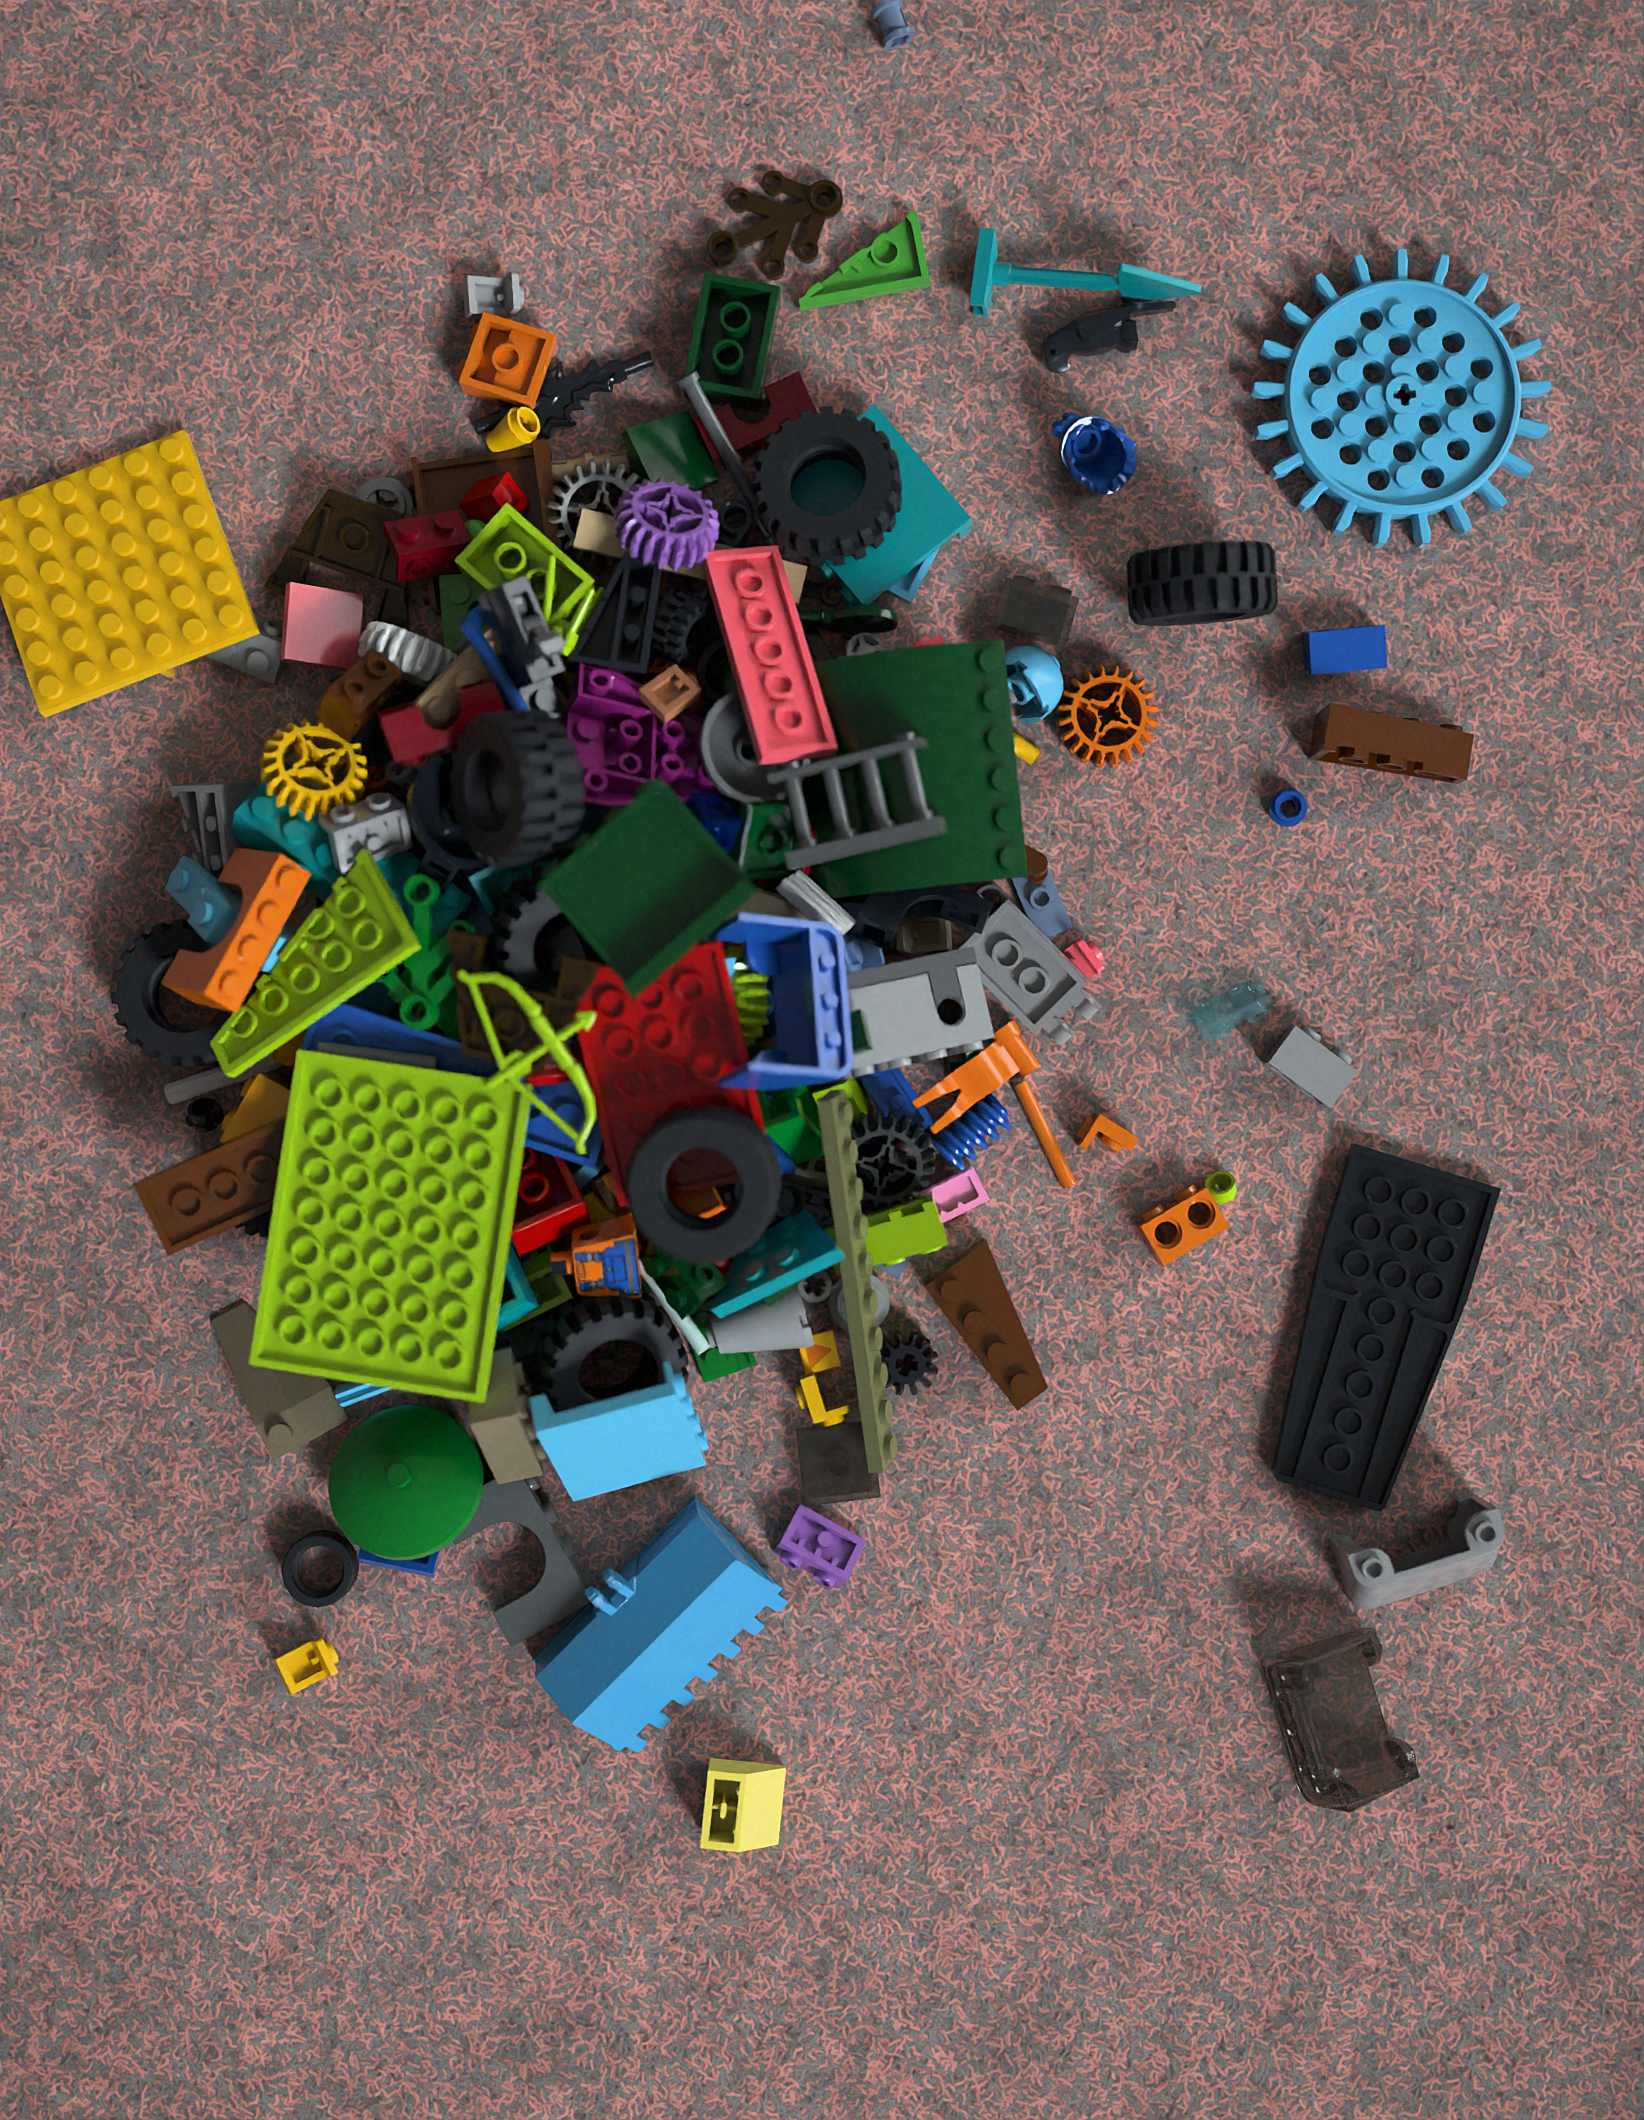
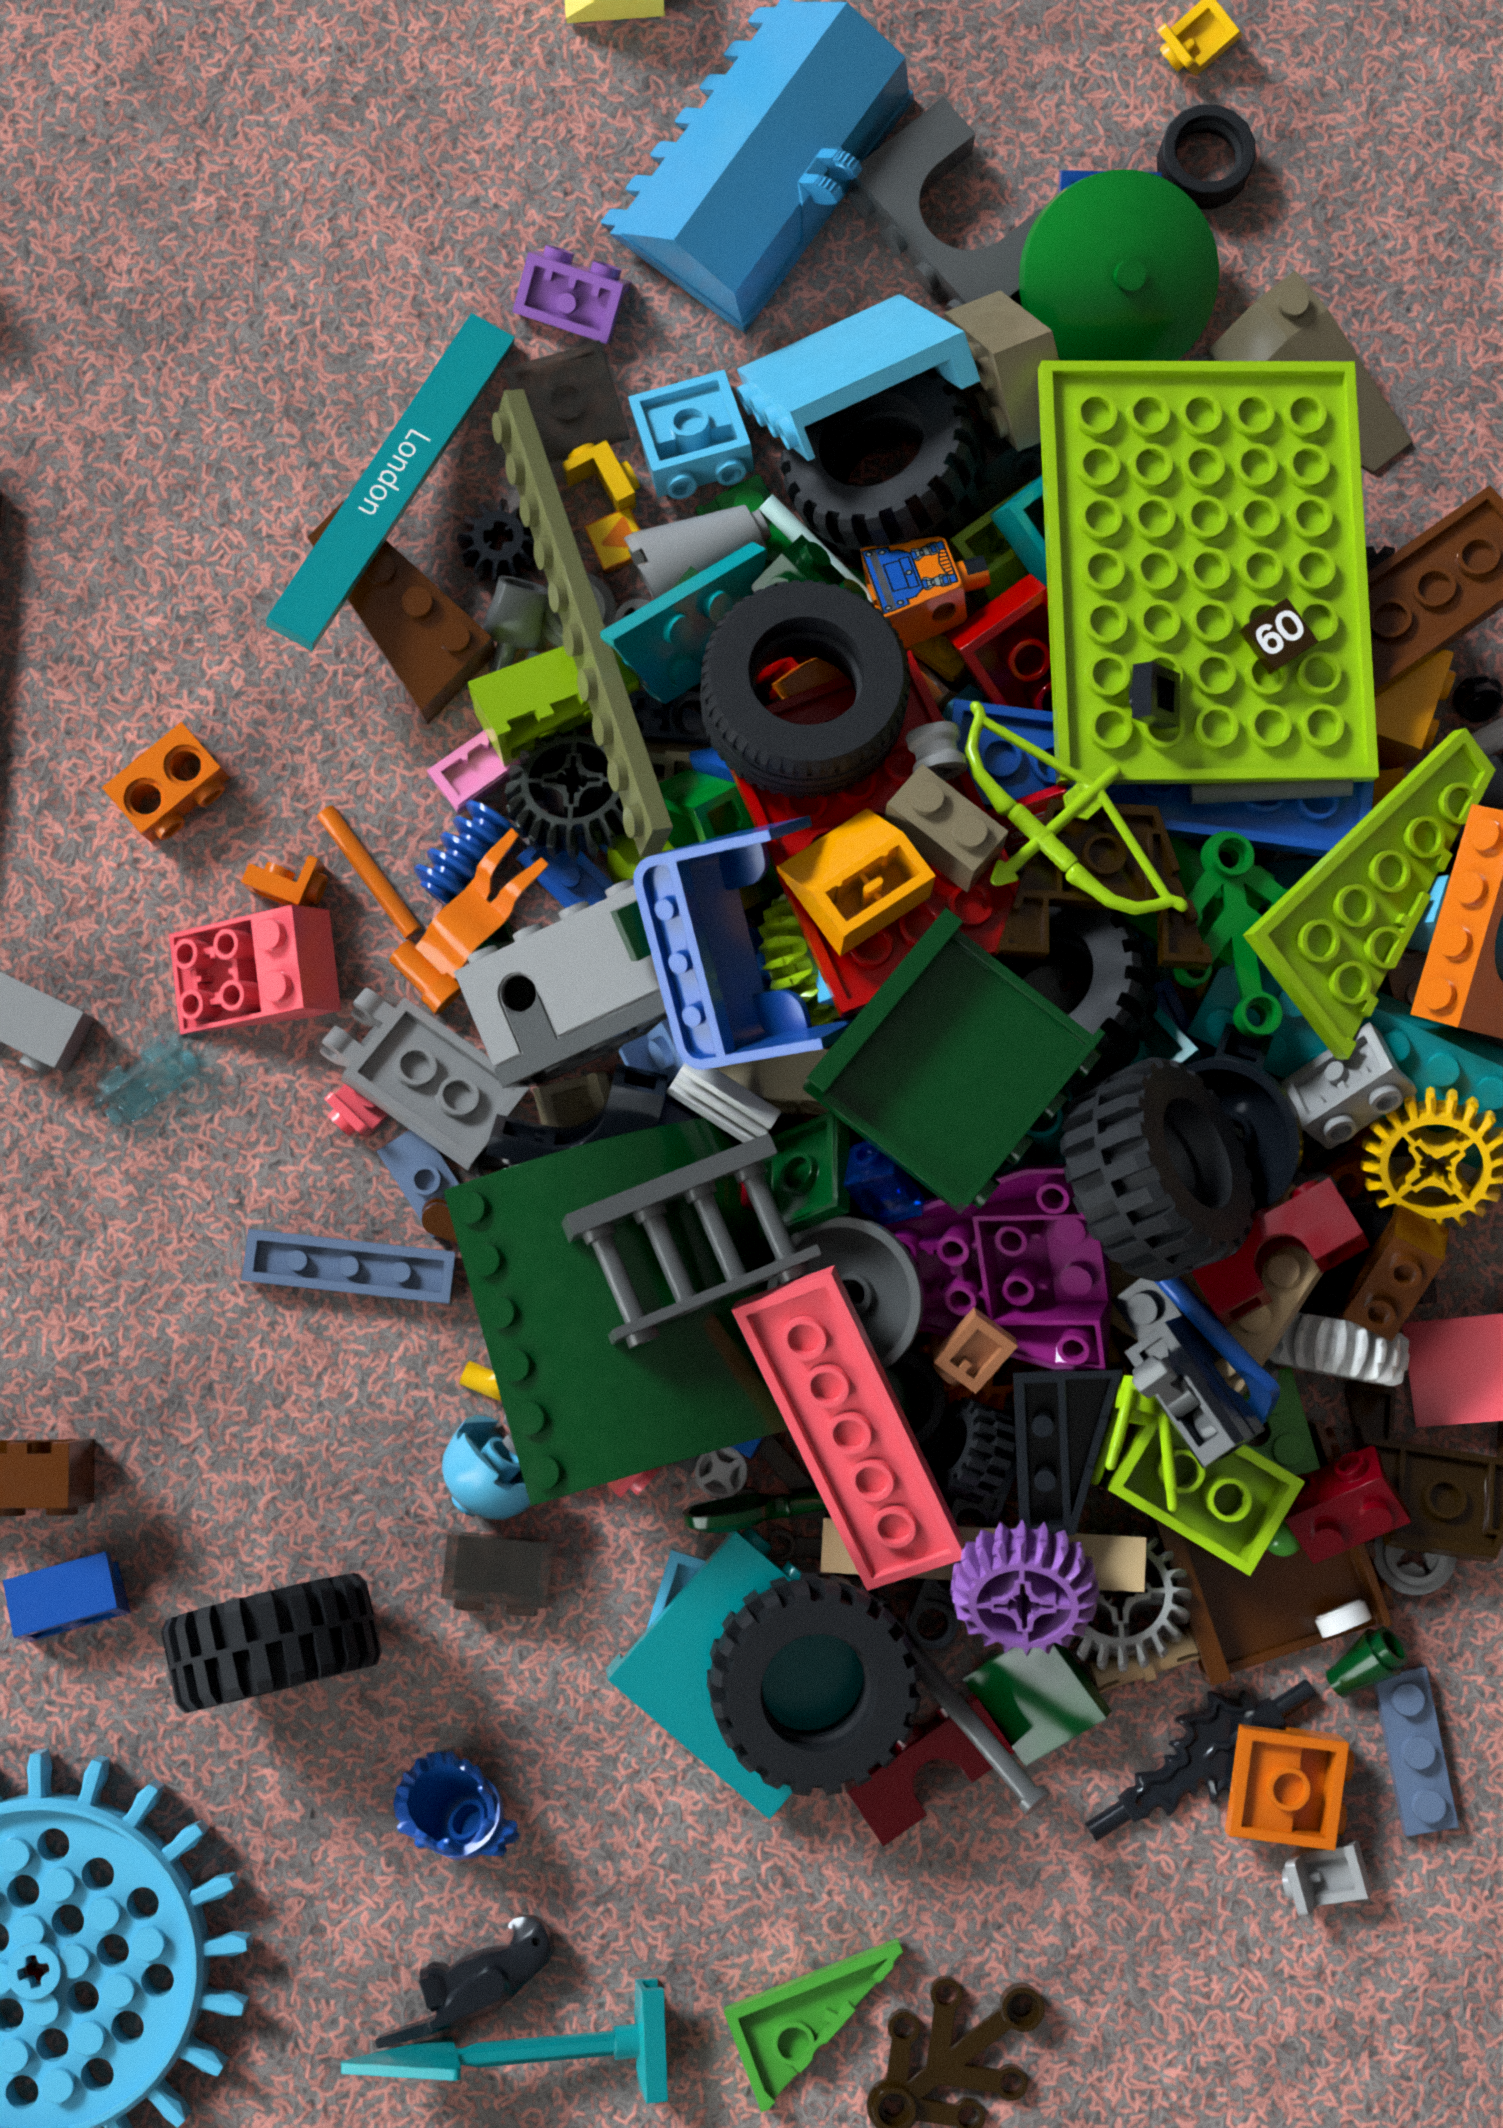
camera: 170 degrees right, 5 degrees down
red panel [459,471,529,525] -> none
yellow cone [486,407,541,453] -> none
dark green brick [683,272,781,412] -> none
orange gear [1055,665,1159,768] -> none
lime hinge [1205,1171,1237,1205] -> none
blue plate [1268,788,1307,827] -> none
none -> coral slope [169,904,341,1035]
none -> sand blue plate [241,1229,458,1304]
none -> teal tile [266,313,515,652]
none -> dark grey piece [482,576,548,672]
none -> medium azure plate [628,370,755,499]
none -> light orange slope [777,808,936,957]
none -> dark tan brick [884,764,1009,893]
none -> light grey wheel [906,721,968,781]
none -> plate [1129,661,1180,729]
none -> dark brown tile [1239,597,1318,675]
none -> white tile [1315,1599,1372,1638]
none -> dark green cone [1326,1626,1408,1698]
none -> sand blue plate [1373,1665,1459,1837]

